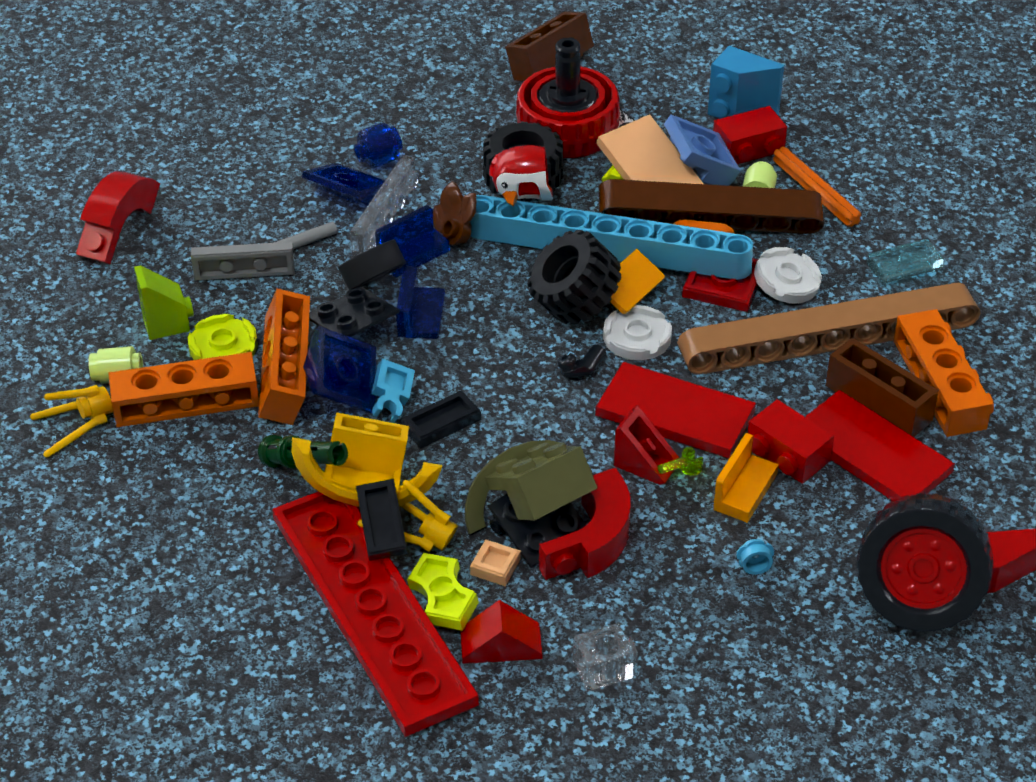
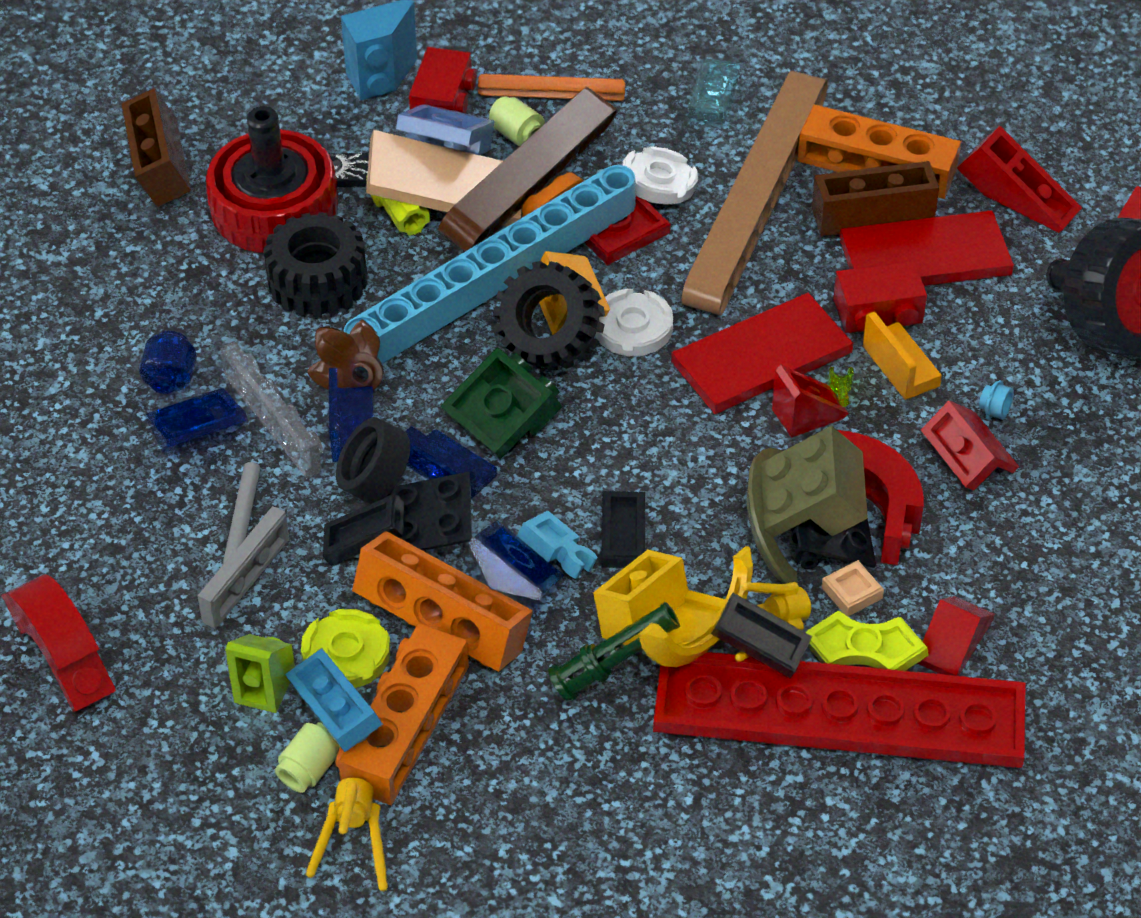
camera: 55 degrees left, 5 degrees up
red piece [489,145,553,206] -> none
black arm [558,345,606,379] -> none
clear brick [573,623,638,691] -> none
none -> dark azure plate [285,648,383,752]
none -> black tile [323,494,404,566]
none -> dark green plate [440,347,562,459]
none -> red panel [921,400,1019,490]
none -> red slope [957,126,1082,233]

